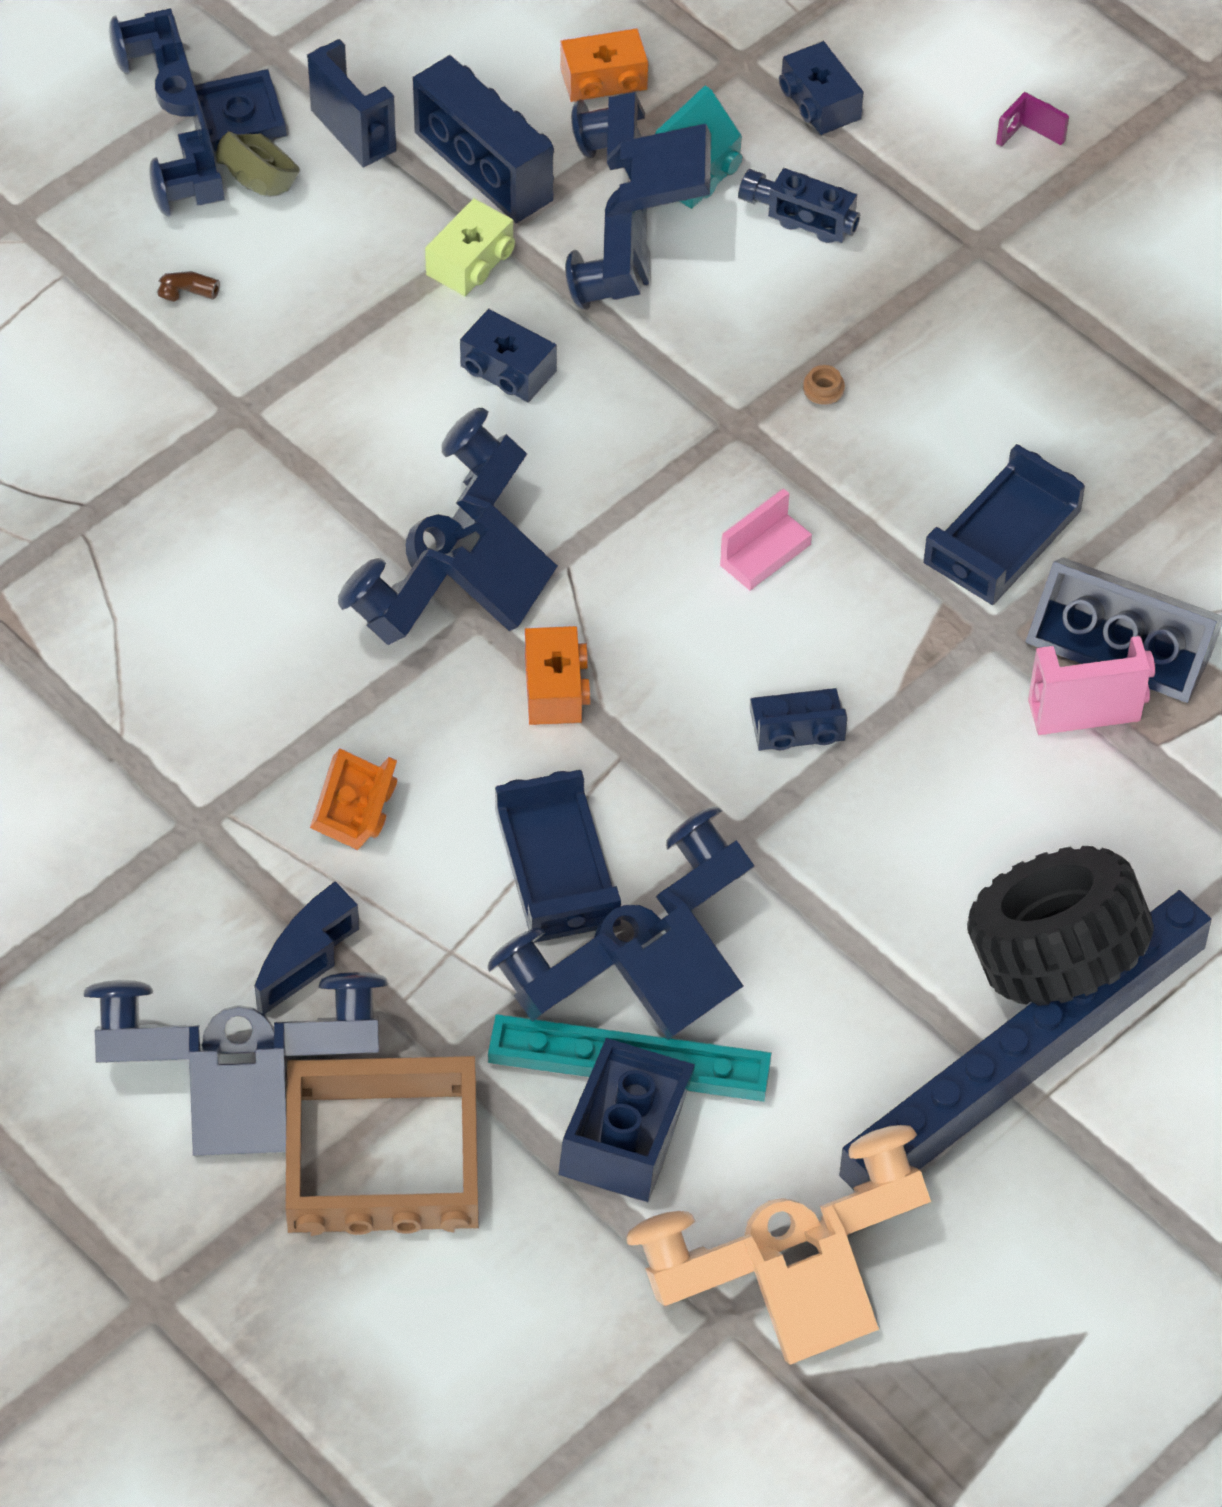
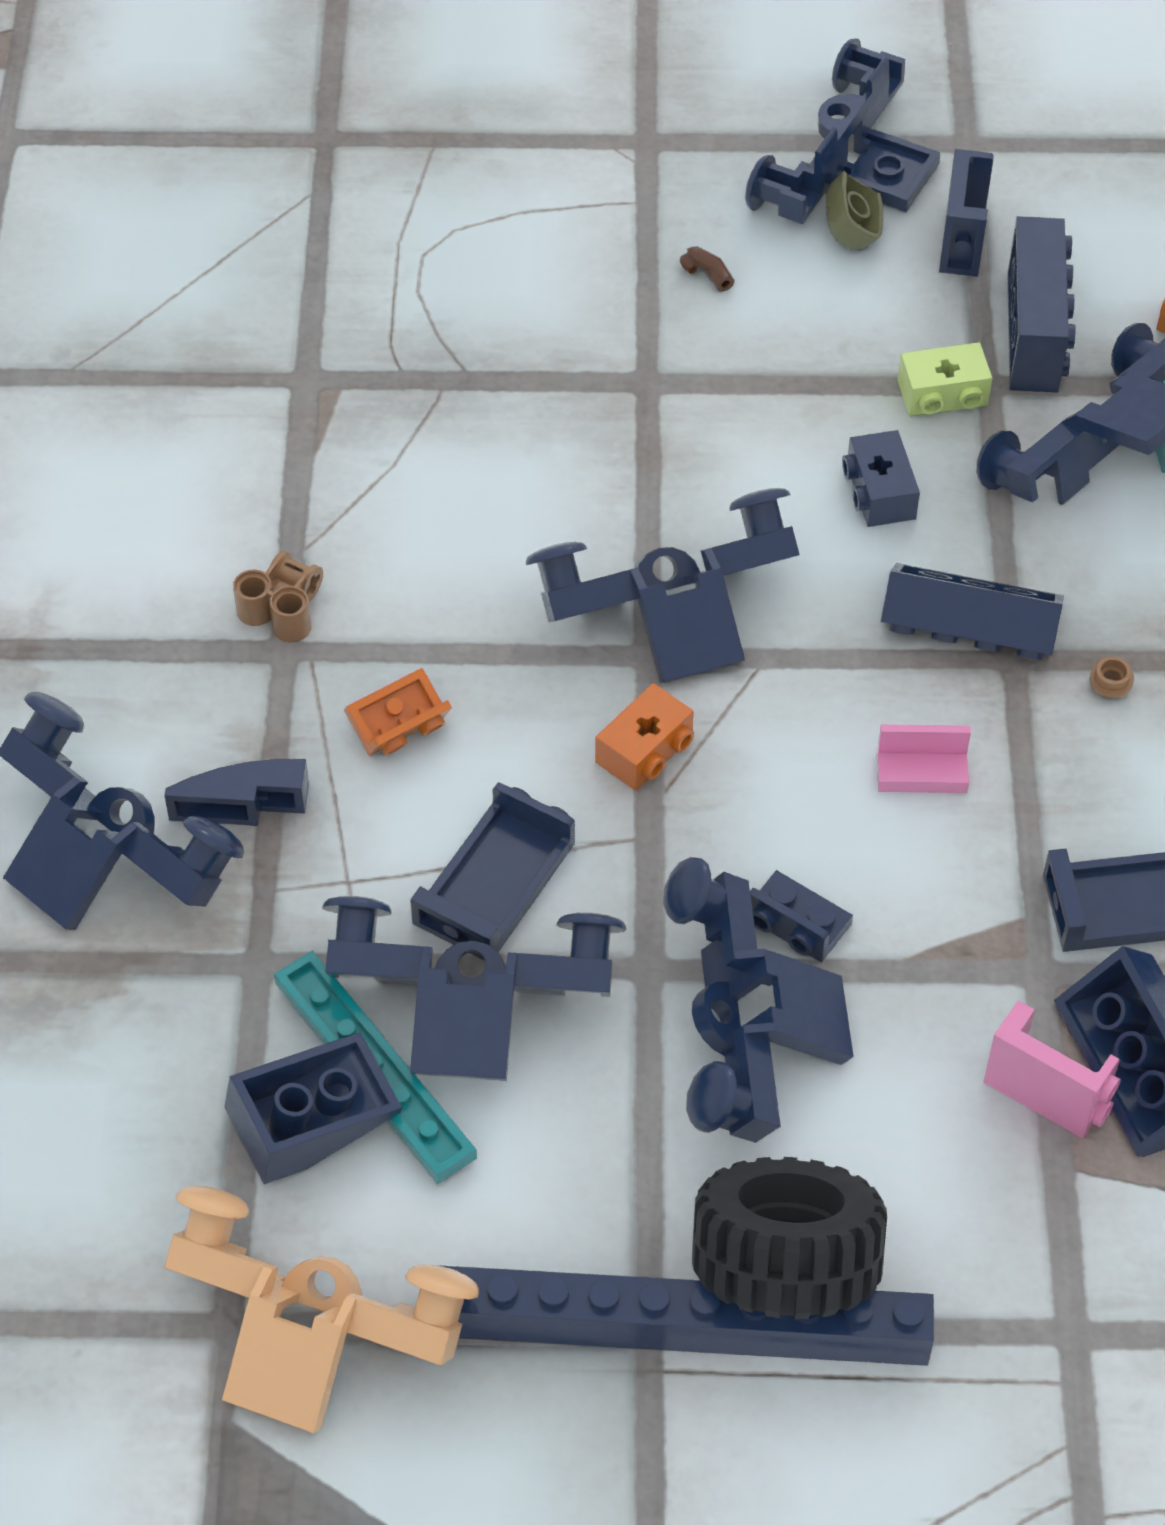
camera: 45 degrees right, 0 degrees up
medium nougat window [285,1056,479,1236] -> none
none -> medium nougat piece [233,551,323,643]
none -> dark blue piece [663,857,854,1143]
none -> dark blue slope [880,563,1064,660]

